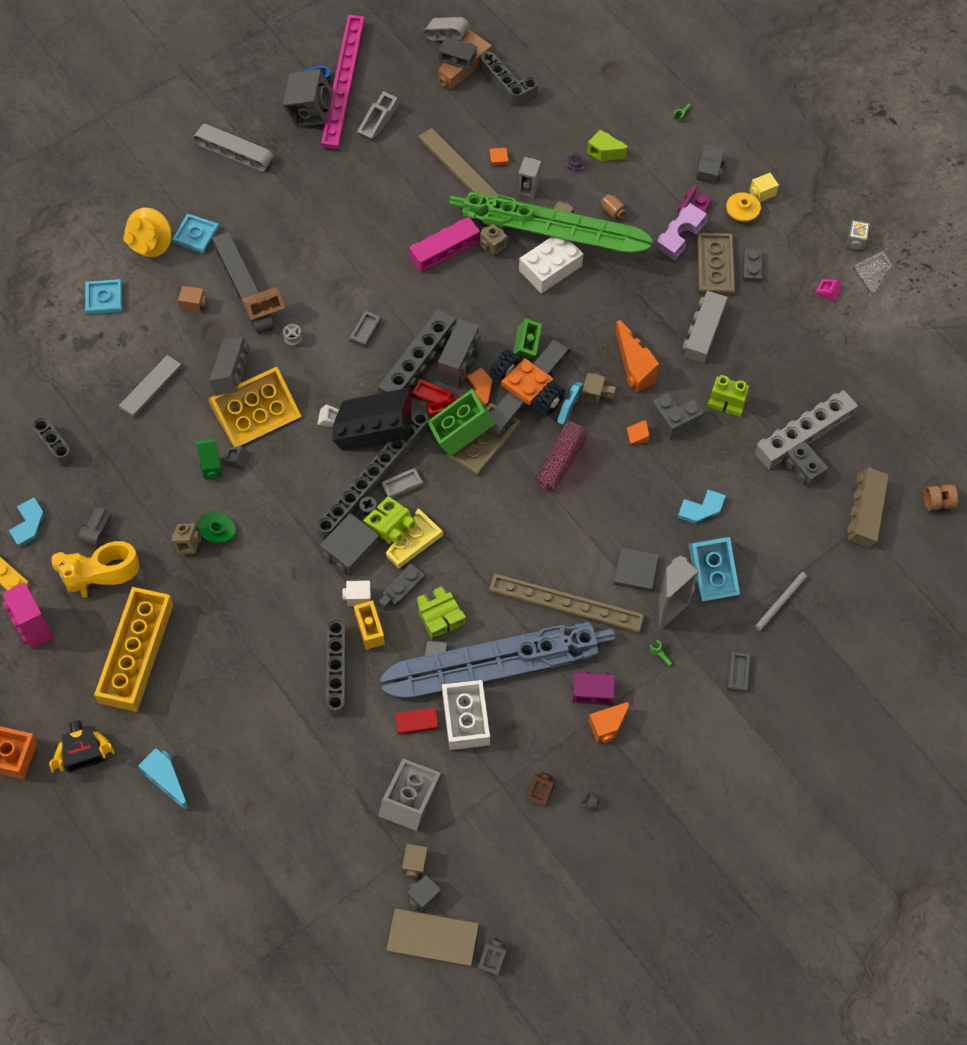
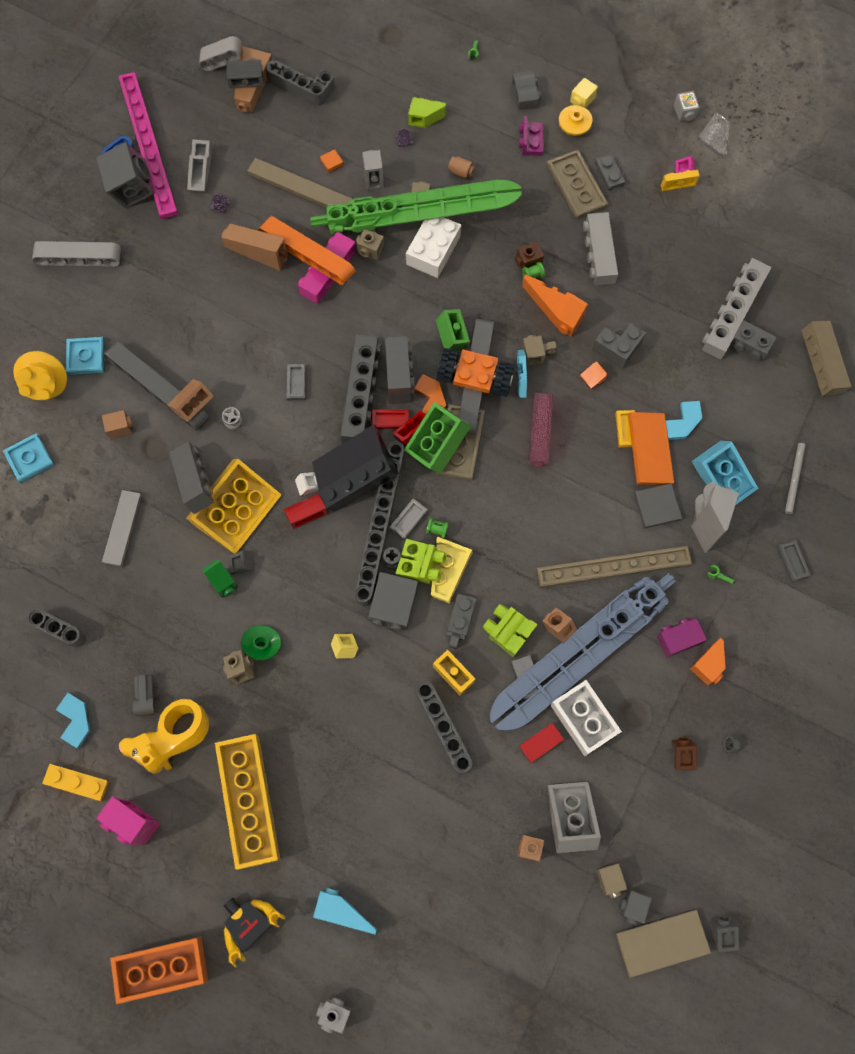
camera: 25 degrees left, 10 degrees up
white brick [343,581,371,607] -> none
lavender arch [657,203,707,261] -> none
lime hips [707,375,749,417] -> none
none -> clear purple plate [210,194,230,213]
none -> medium nougat slope [221,224,288,271]
none -> orange beam [258,216,356,285]
none -> red brick [284,493,328,529]
none -> light grey brick [316,997,352,1033]
none -> light yellow slope [331,634,358,659]
none -> bright green bush [426,517,449,538]
none -> reddish brown brick [515,242,544,269]
none -> medium nougat brick [517,835,544,862]
none -> bright green bush [522,262,545,278]
none -> medium nougat brick [542,608,577,643]
none -> yellow tile [615,410,635,448]
none -> orange tile [628,412,674,485]
none -> yellow plate [661,170,700,191]

